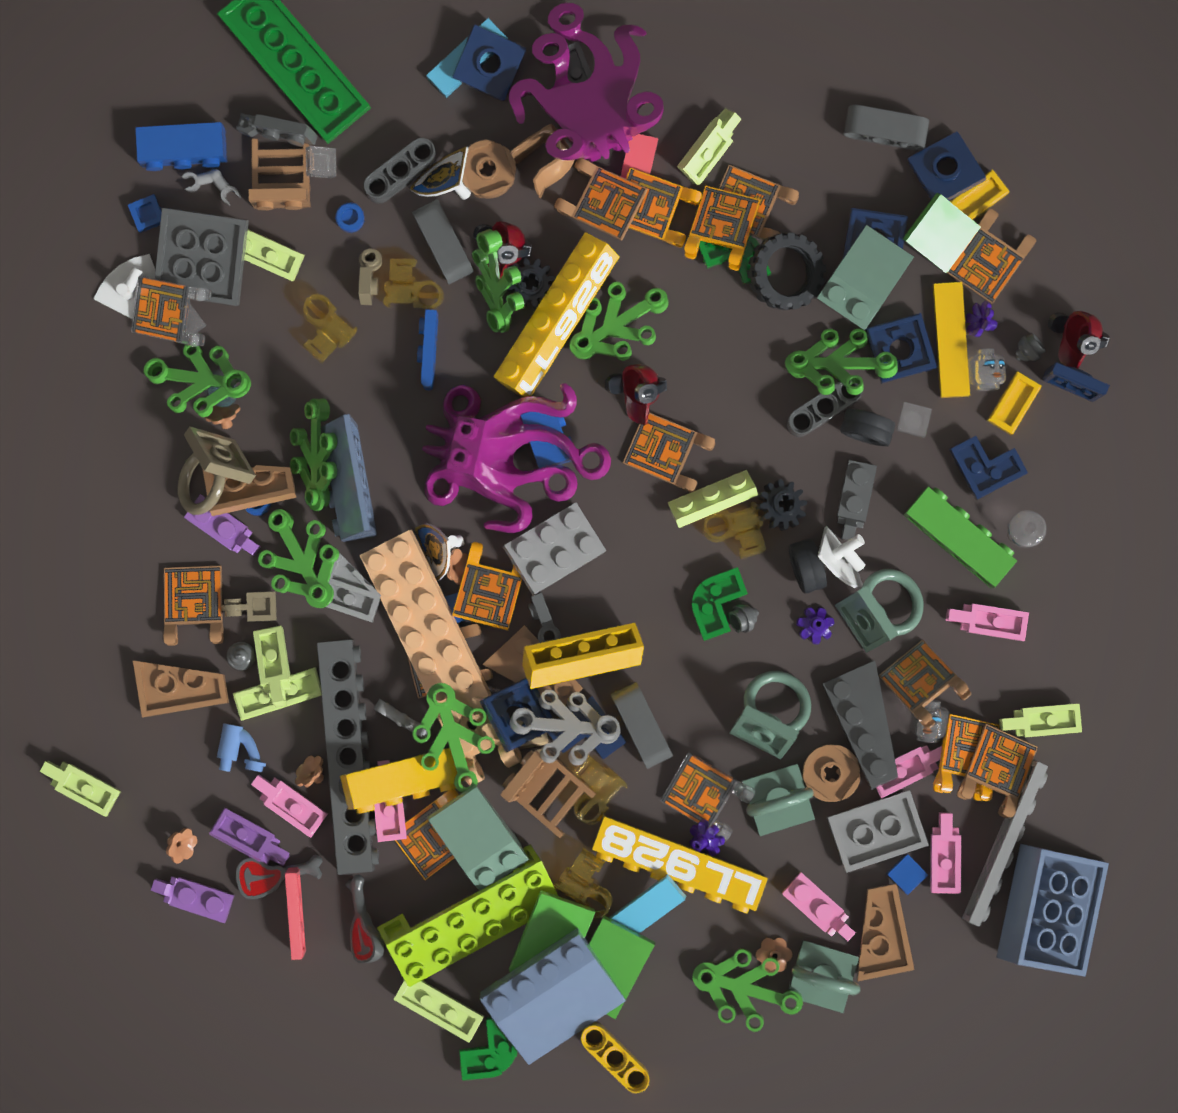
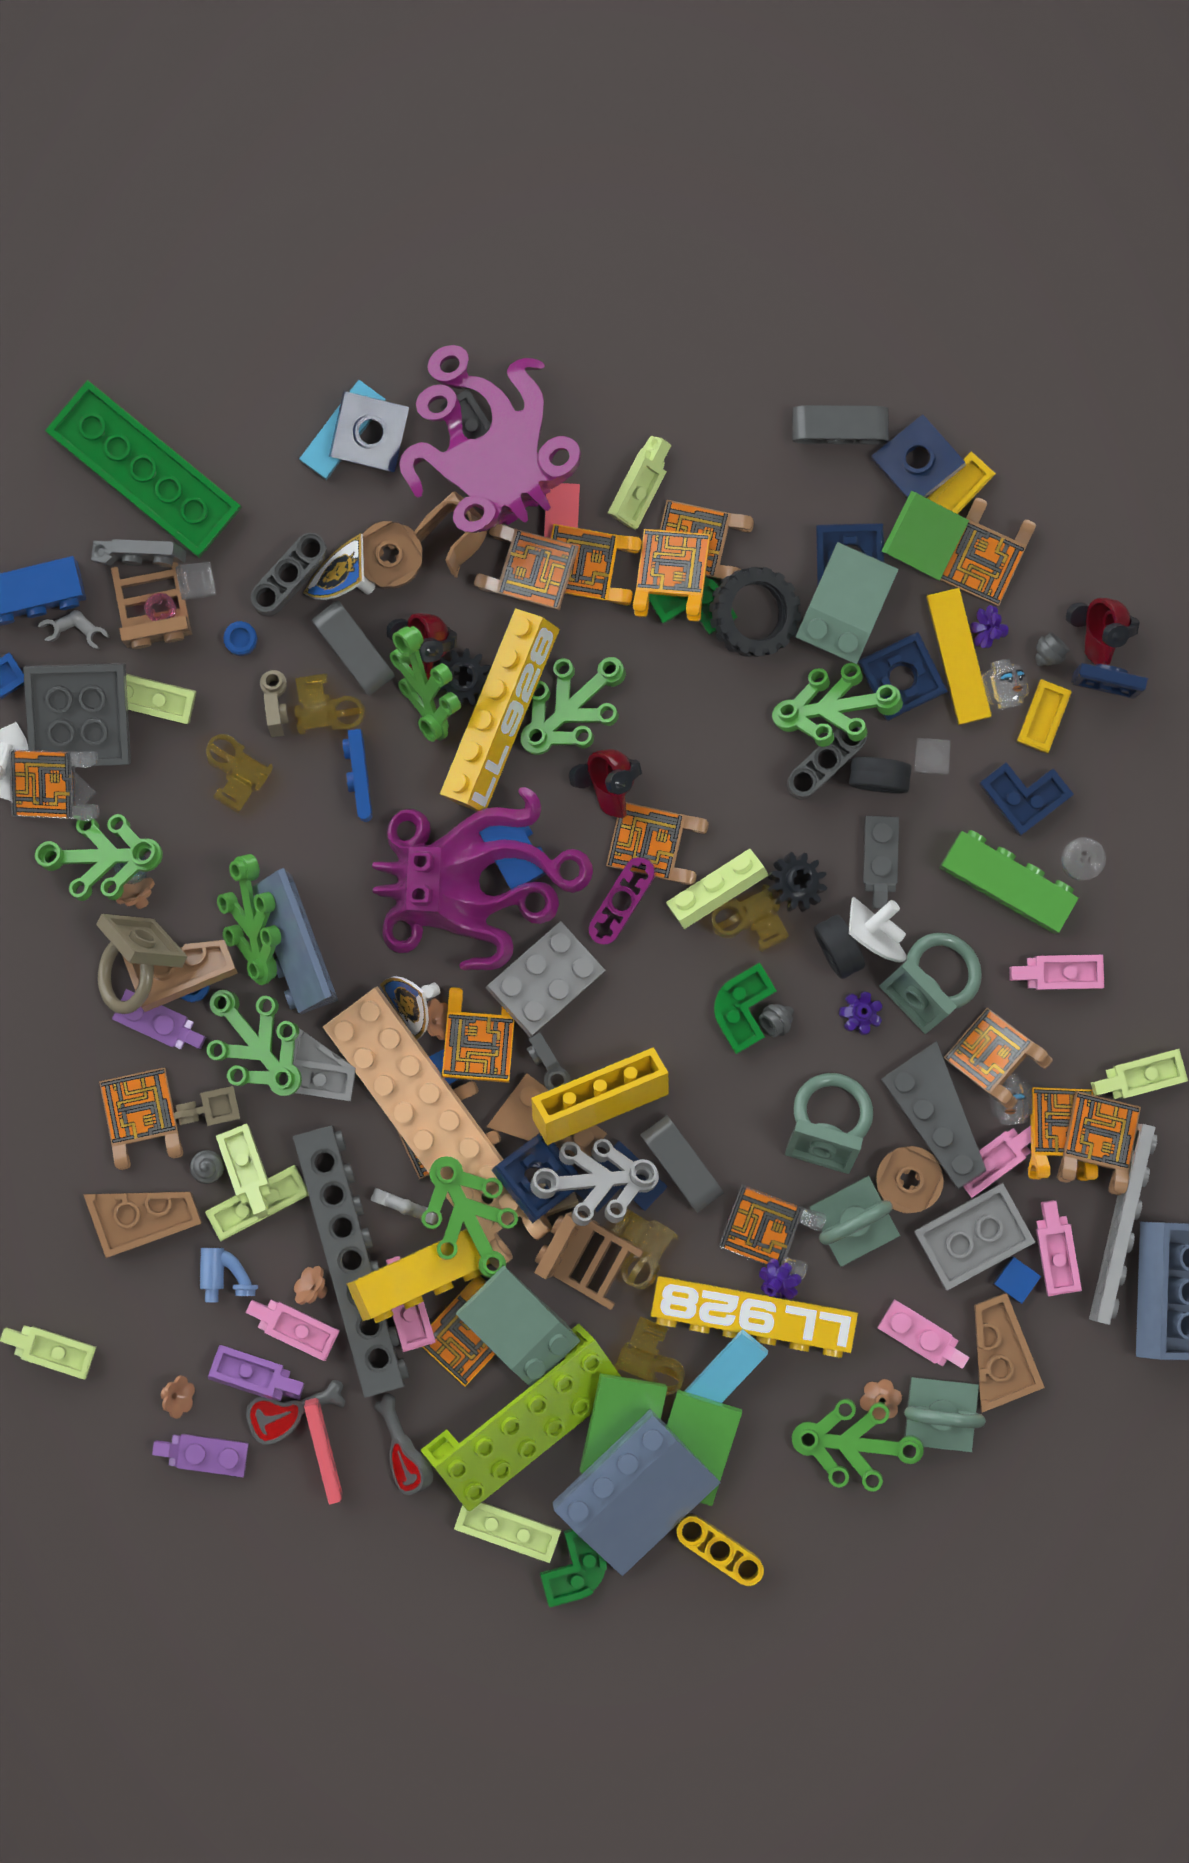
camera: 10 degrees left, 0 degrees up
none -> clear pink bush [145,593,177,621]
none -> magenta beam [589,857,656,944]

